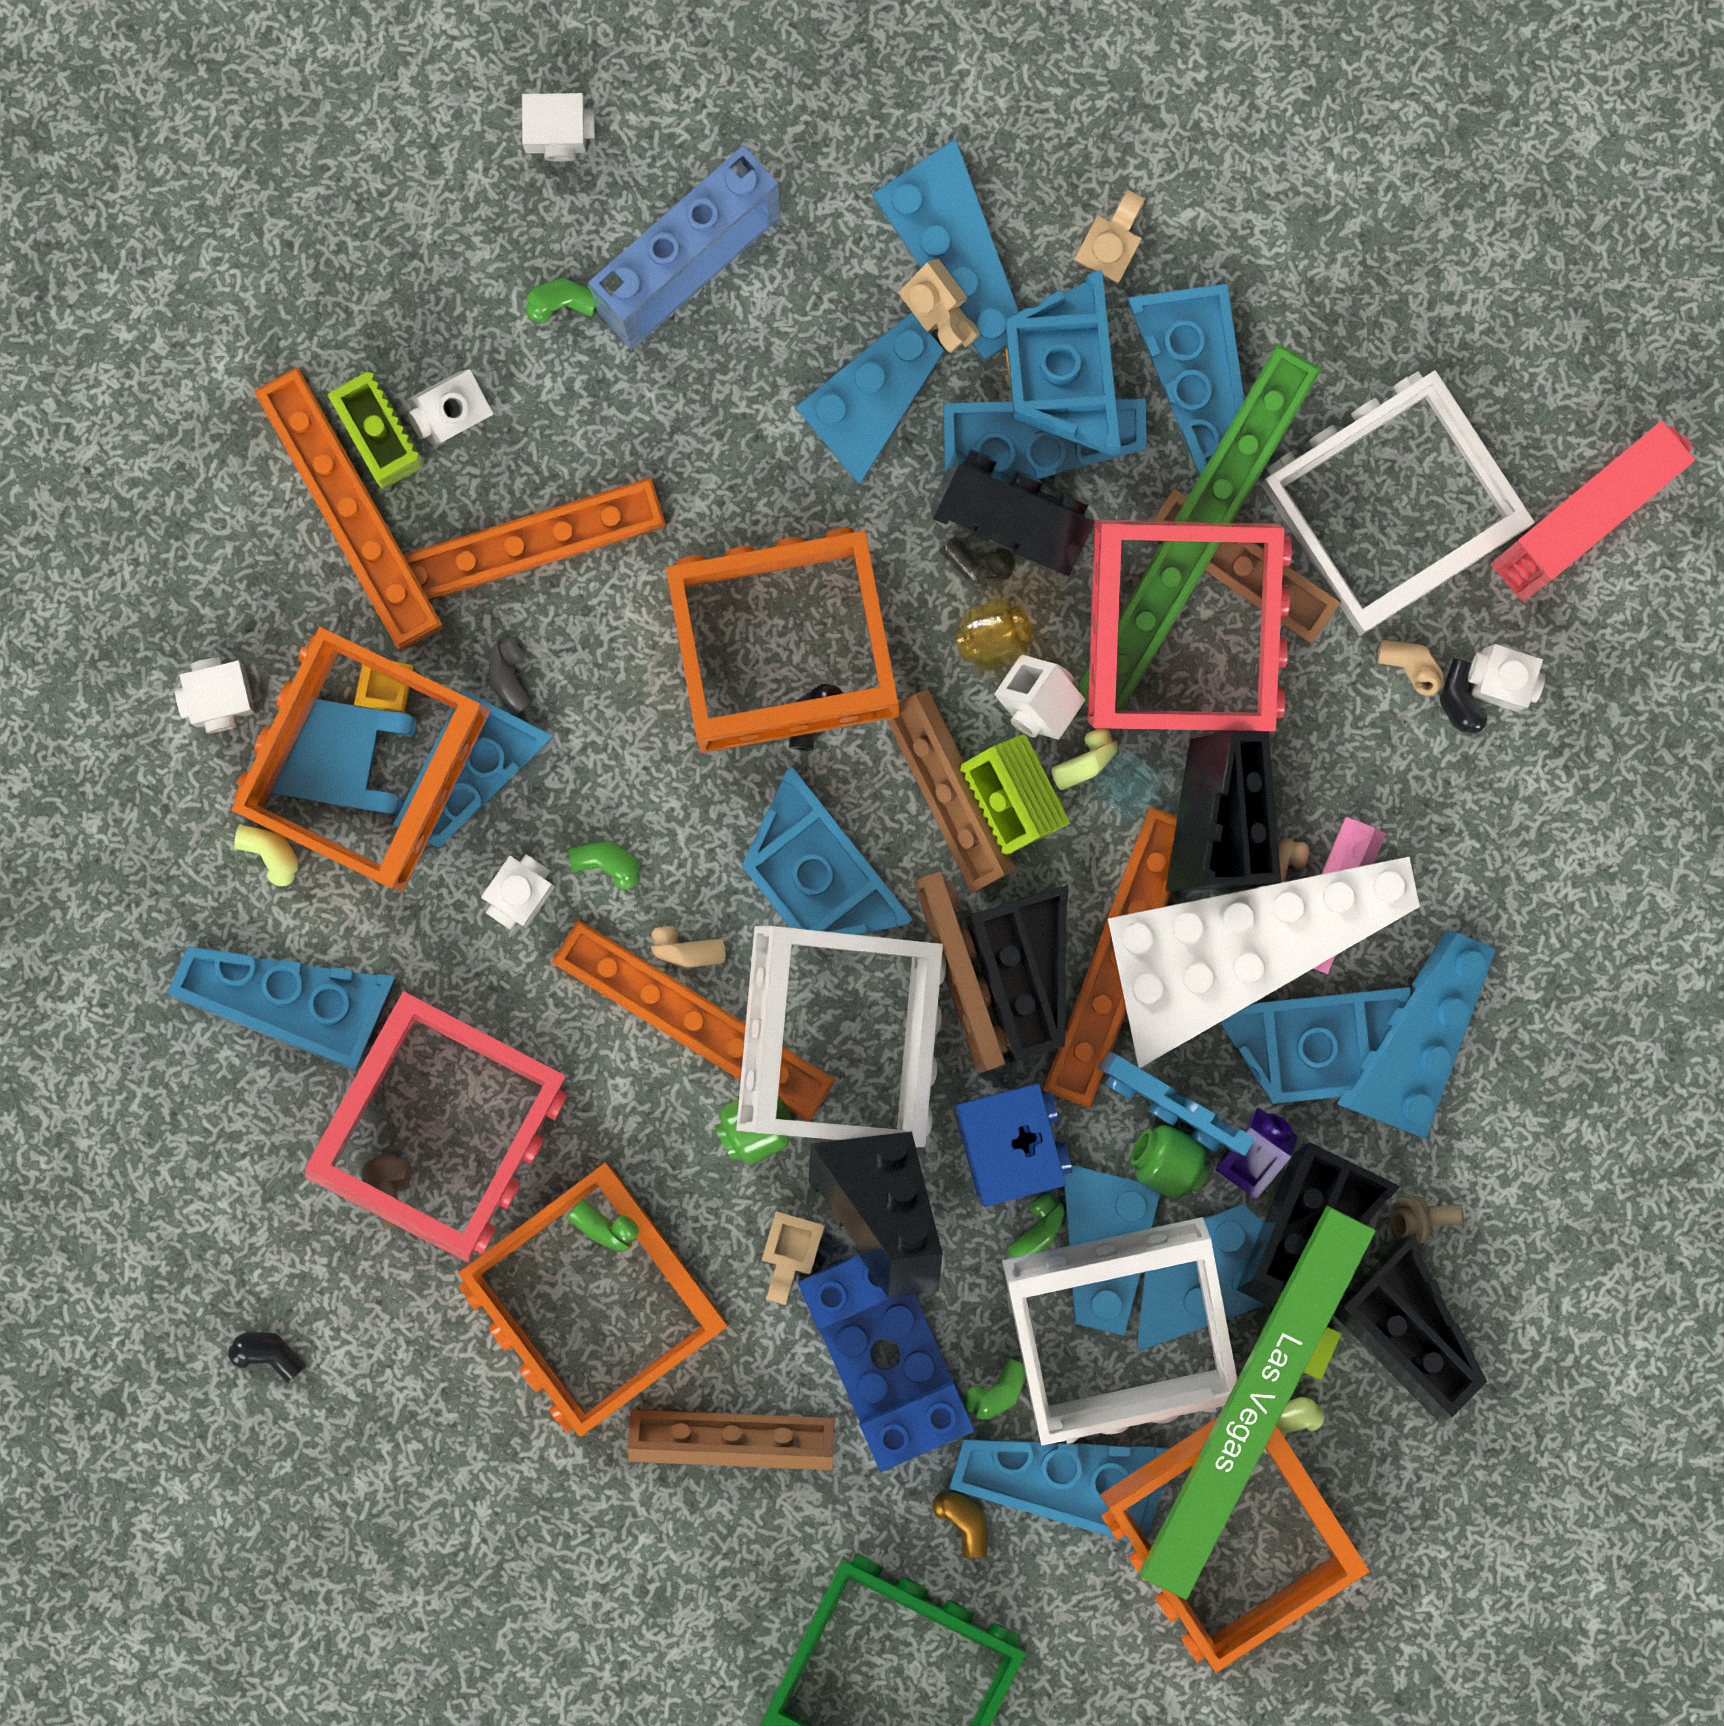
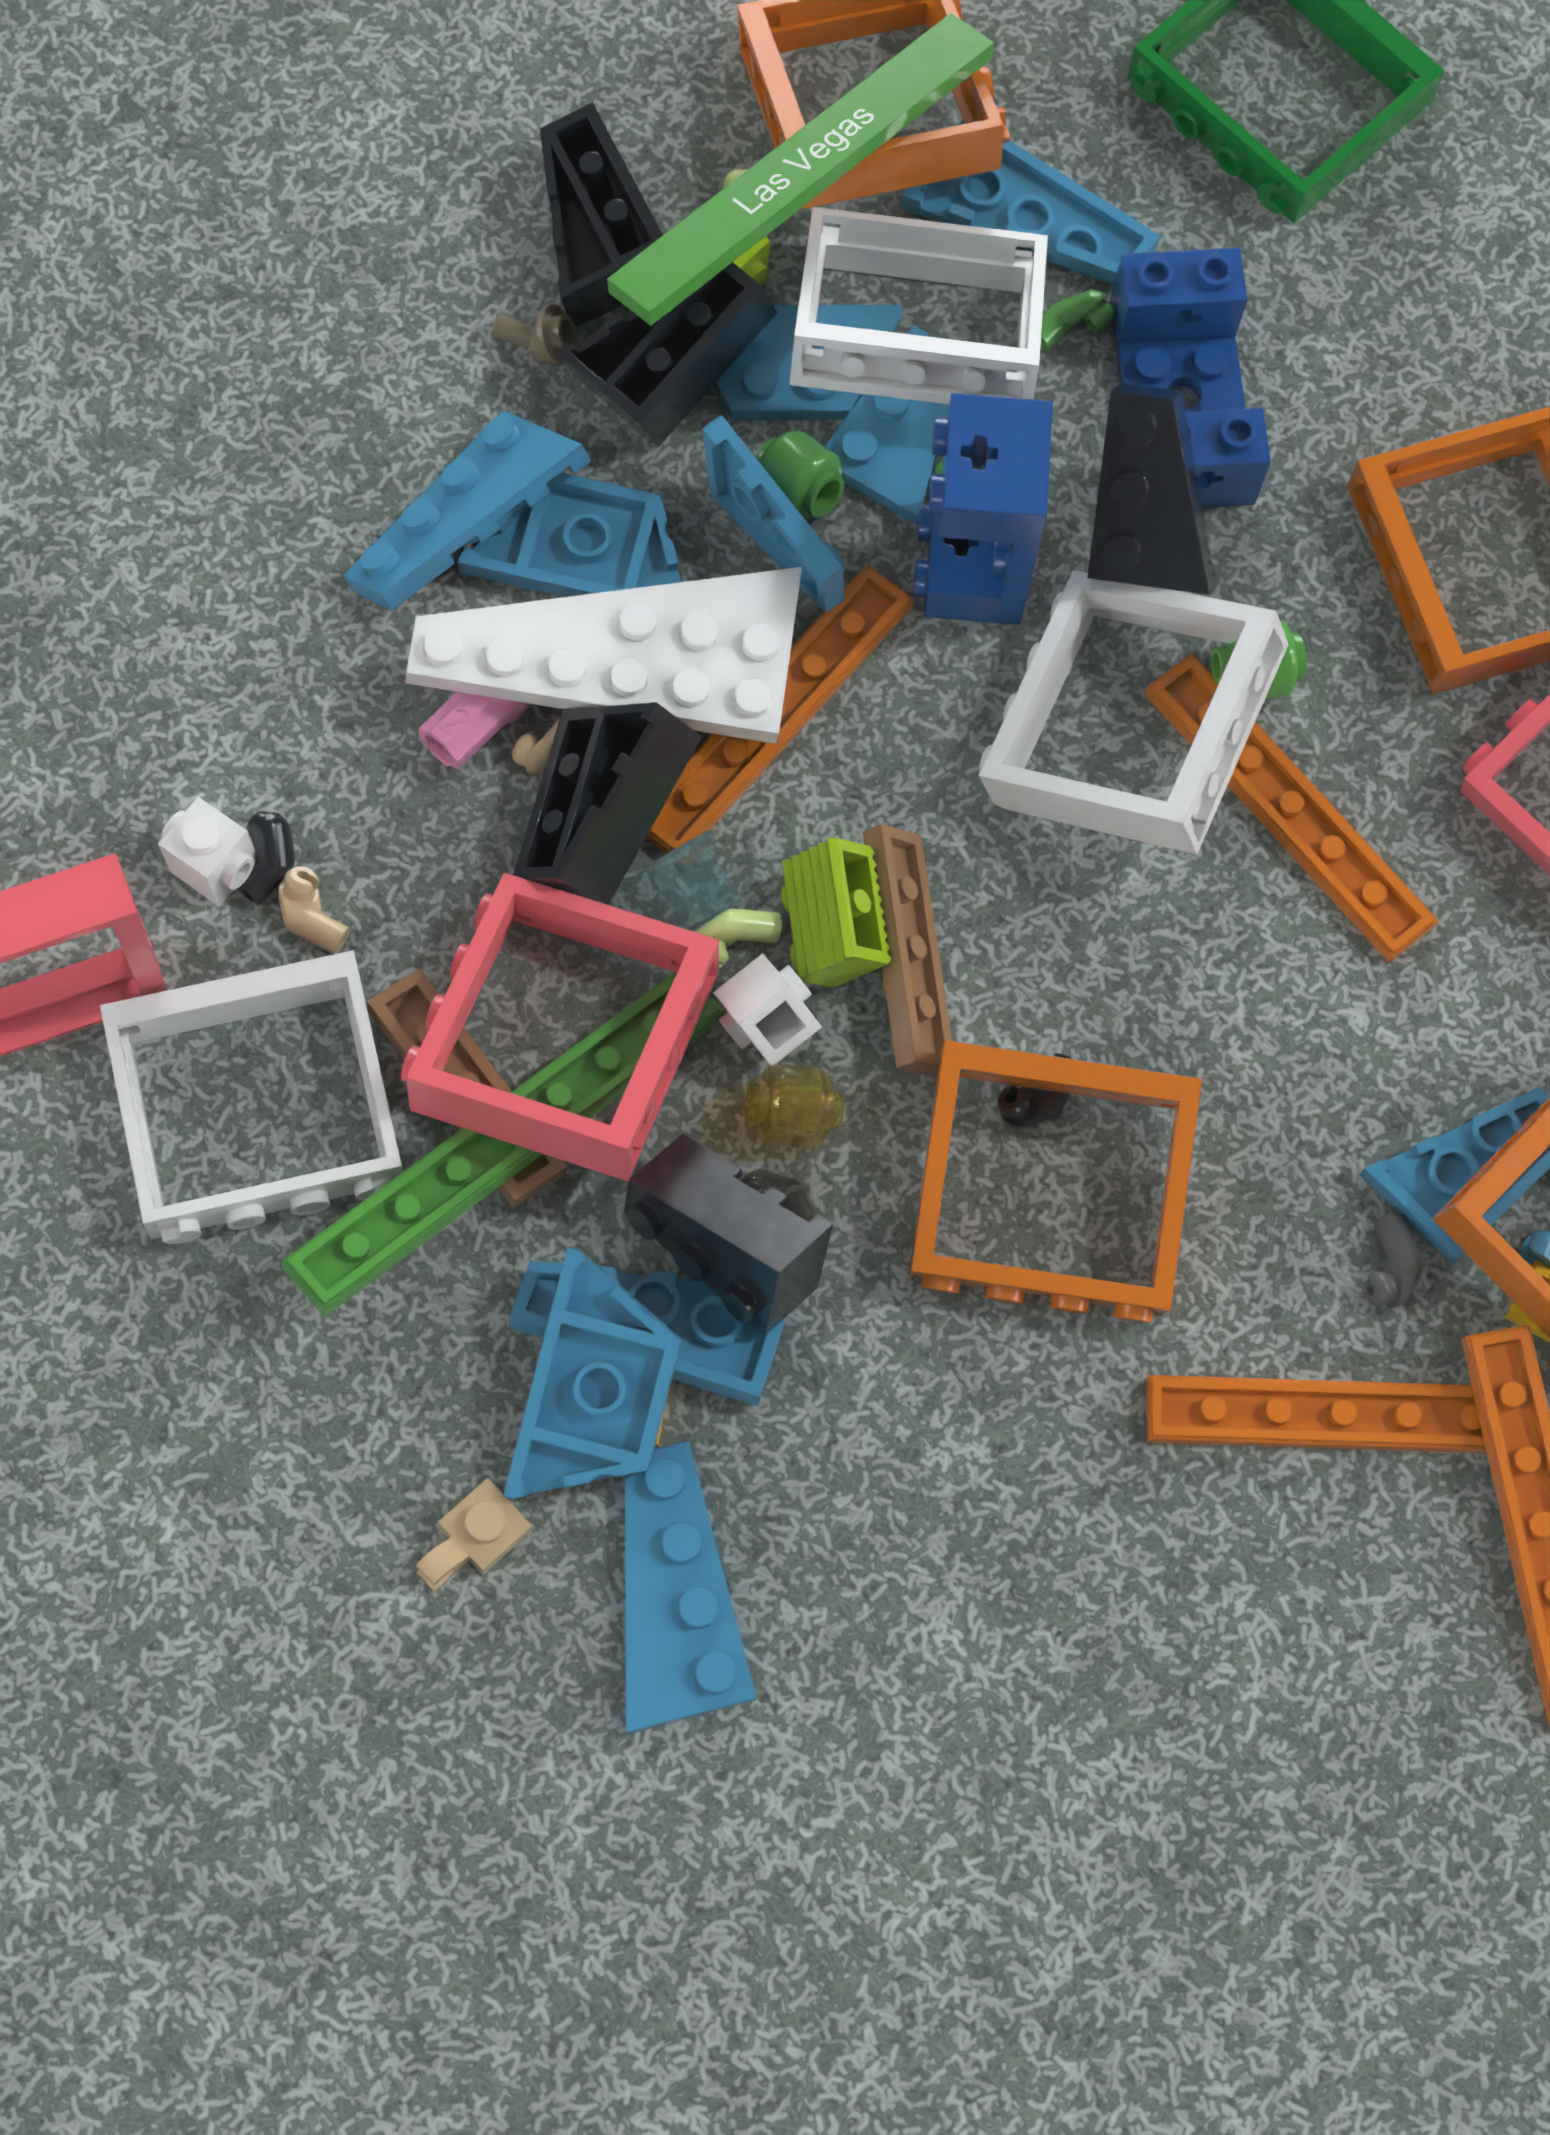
camera: 165 degrees left, 15 degrees down
lime brick [328,372,424,489] -> none
white brick [407,369,493,444] -> none
white brick [481,854,555,930] -> none
white brick [522,93,595,162] -> none
bright green arm [525,278,596,323] -> none
bright green arm [566,1198,639,1252] -> none
bright green arm [568,841,640,890] -> none
medium blue window [588,145,781,350] -> none
medium nougat plate [628,1409,835,1470] -> none
tan arm [650,926,726,968] -> none
dark azure wing [742,767,913,935] -> none
tan plate [761,1211,825,1305] -> none
dark azure wing [796,312,944,486] -> none
tan plate [898,258,980,353] -> none
medium nougat plate [913,871,1008,1074] -> none
pearl gold arm [932,1490,987,1558] -> none
black wedge [966,885,1068,1063] -> none
dark azure wing [1127,284,1257,484] -> none
dark purple bracket [1215,1108,1298,1199] -> none

